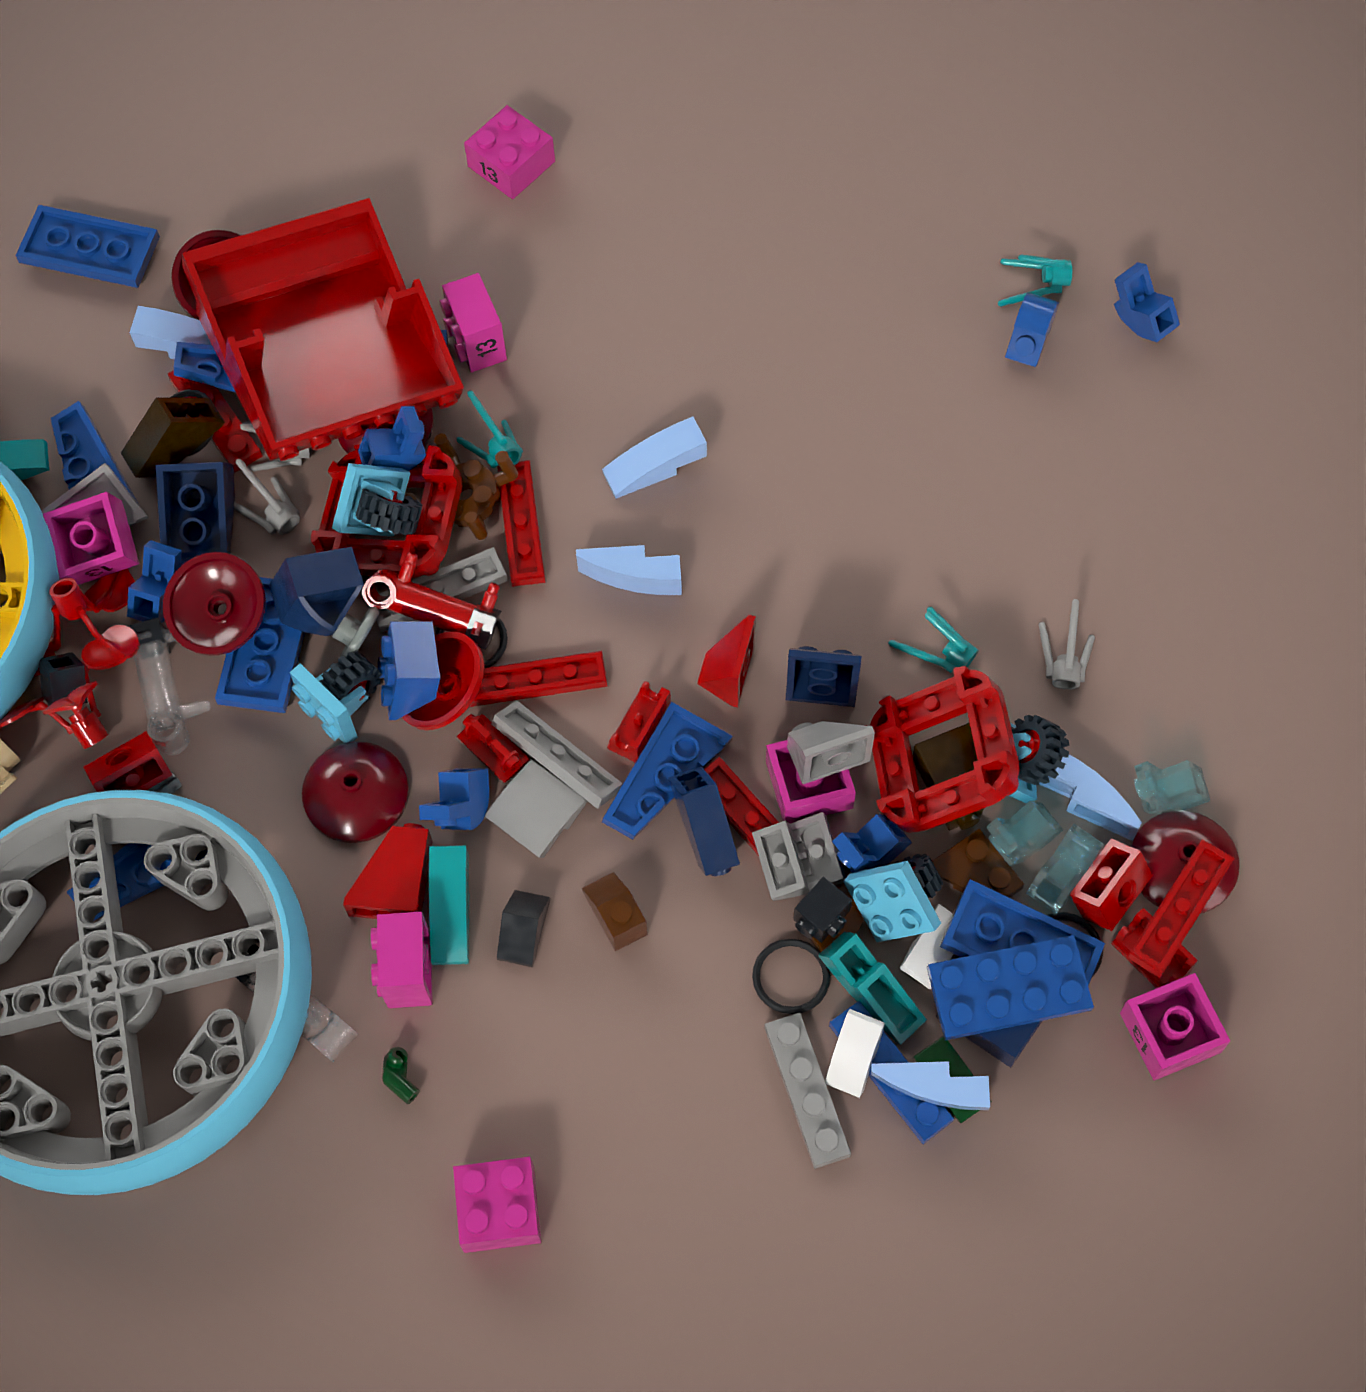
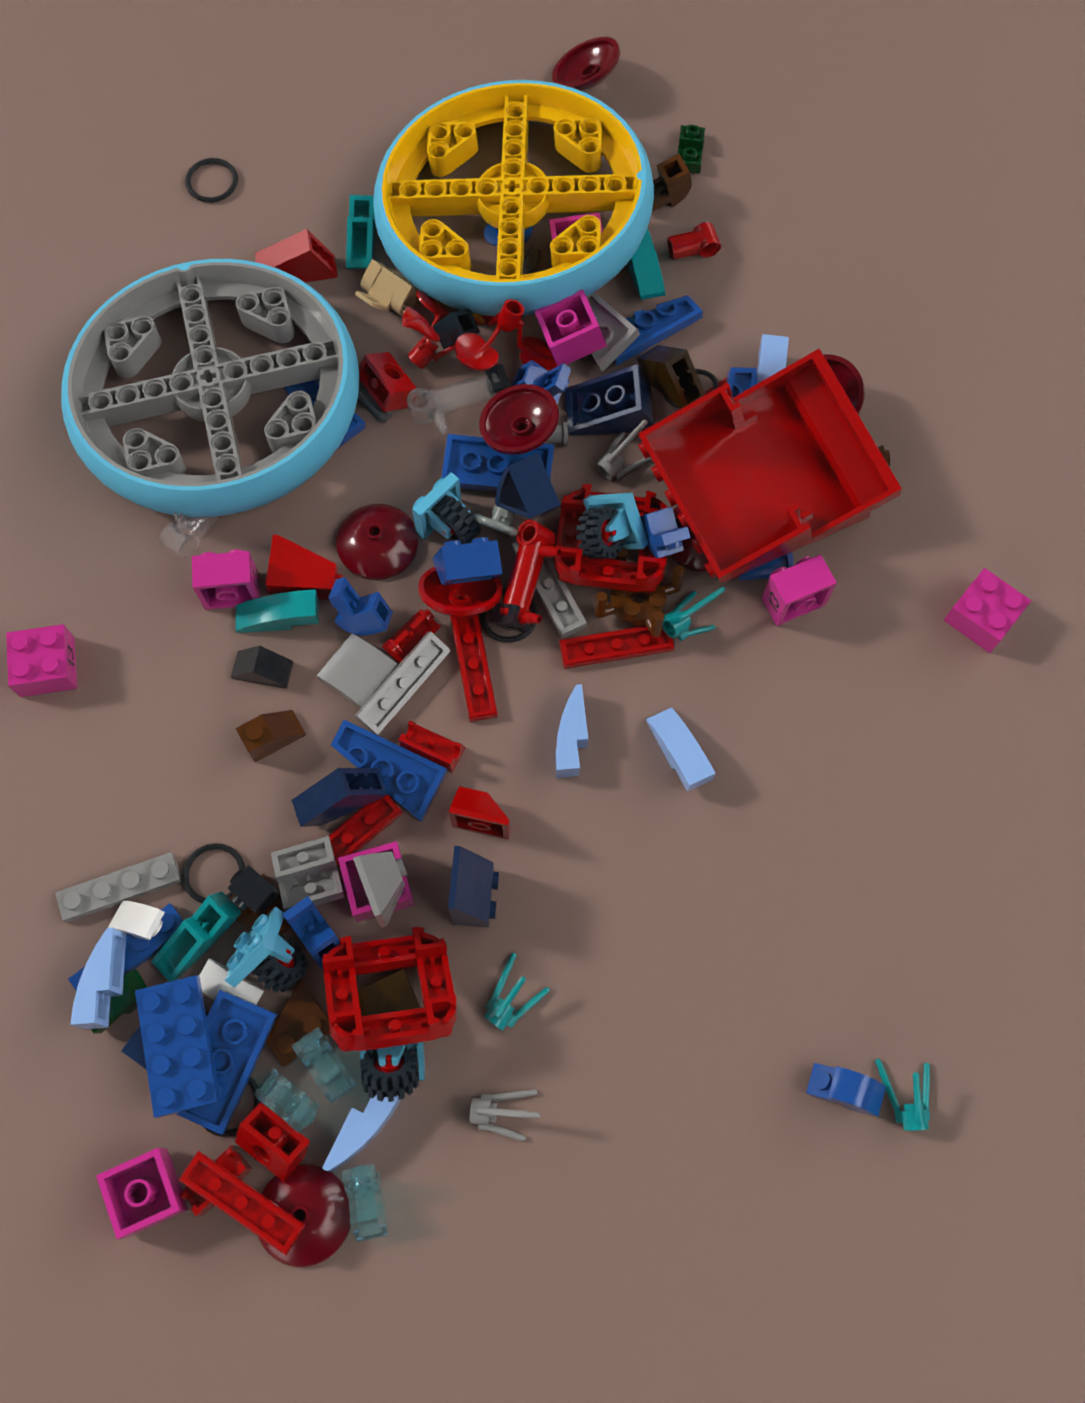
camera: 85 degrees right, 5 degrees up
blue plate [16,205,160,288] -> none
dark green arm [382,1047,420,1105] -> none
blue brick [1114,262,1180,342] -> none

